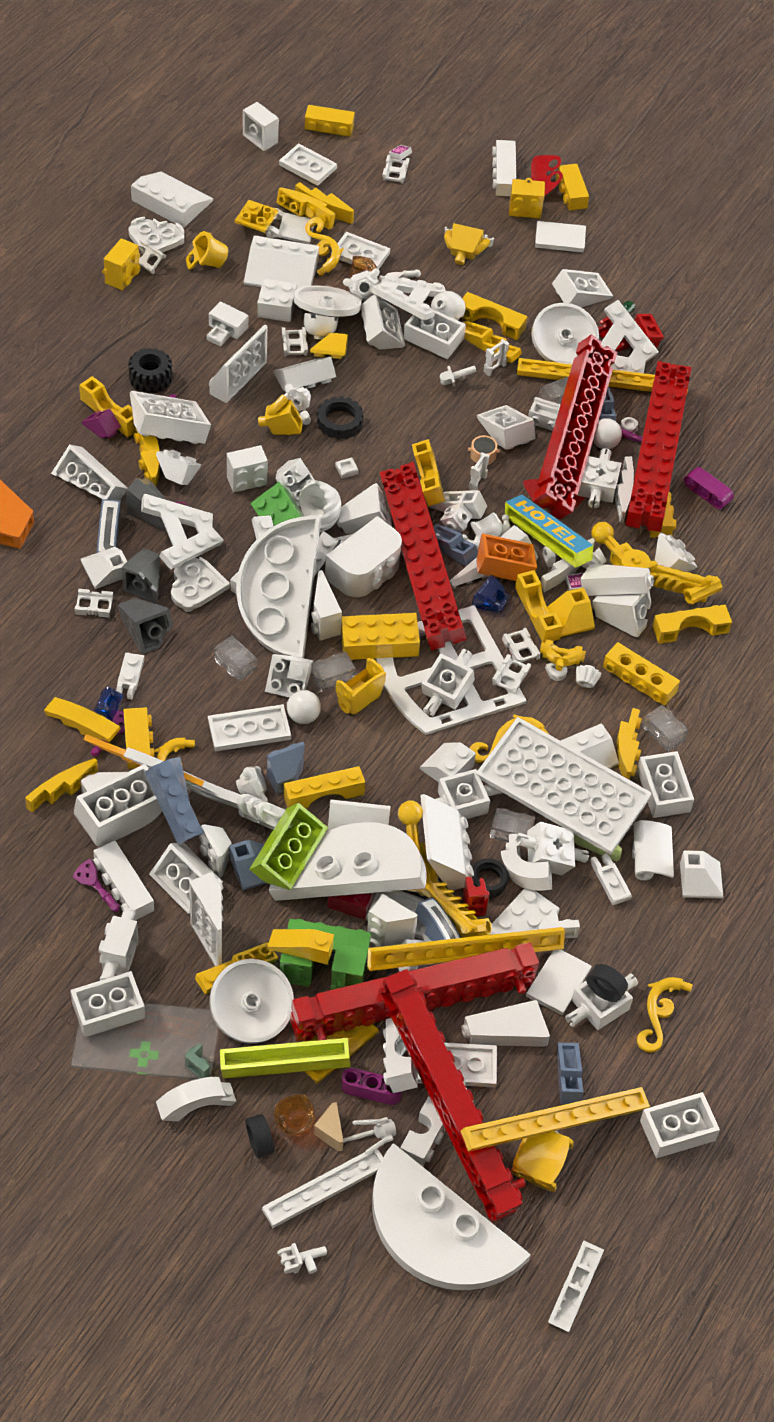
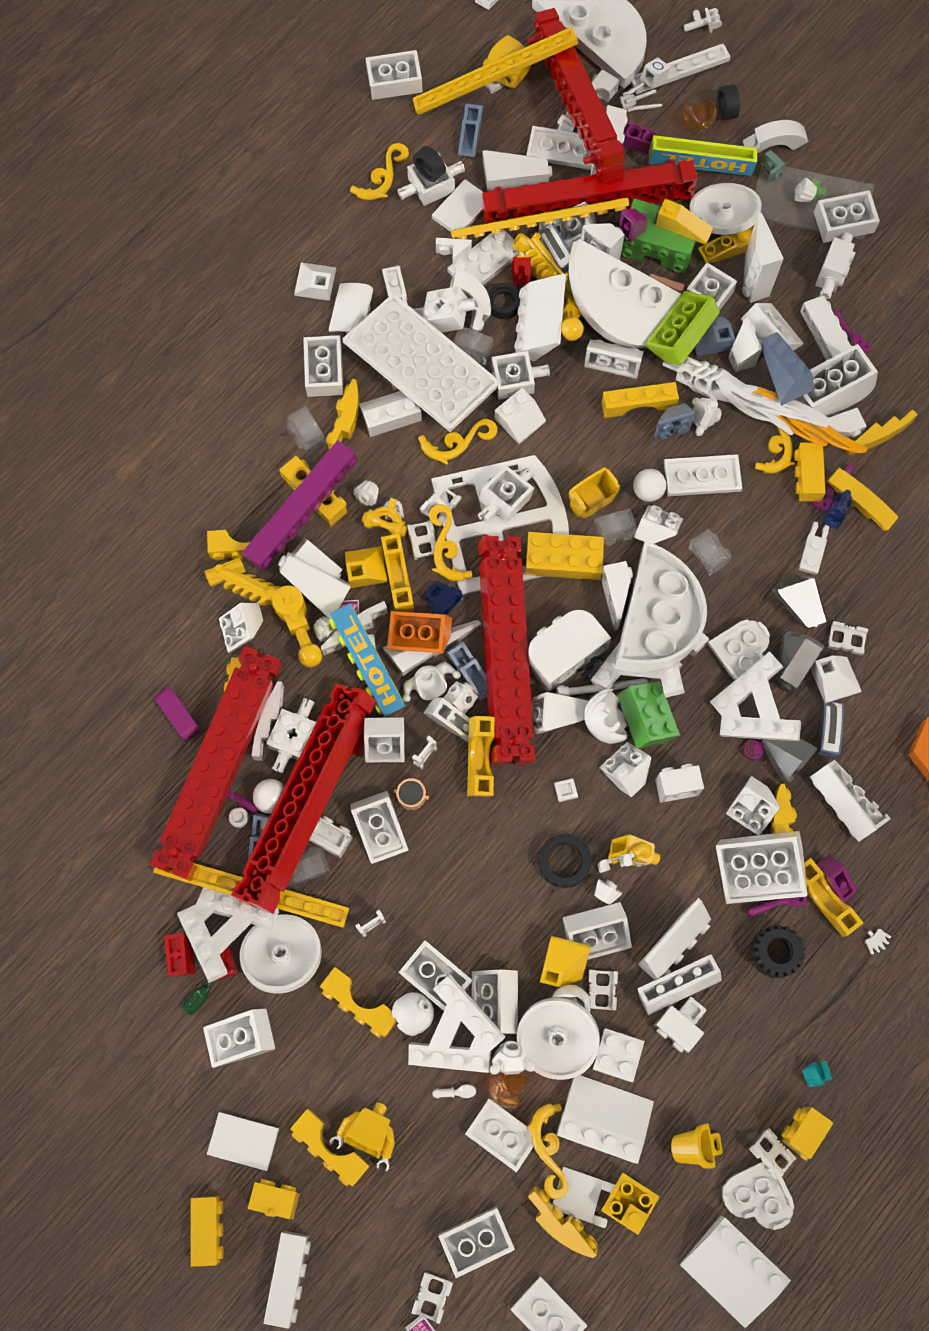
camera: 165 degrees left, 20 degrees up
yellow slope [295,182,354,224] -> none
tan slope [314,1102,343,1151] -> none
white arm [440,366,477,387] -> none
yellow slope [464,321,522,363] -> none
red piece [531,155,563,196] -> none
none -> magenta brick [242,440,357,571]
none -> yellow arch [290,1109,371,1187]
none -> white brick [364,718,404,762]
none -> yellow plant [429,504,473,581]
none -> white brick [438,1206,515,1278]
none -> magenta slope [619,209,648,243]
none -> white brick [638,955,722,1015]
none -> white brick [640,58,671,89]
none -> tile [649,273,686,292]
none -> white brick [687,263,737,311]
none -> white piece [794,178,817,203]
none -> teal piece [802,1061,832,1088]
none -> white piece [864,929,891,954]

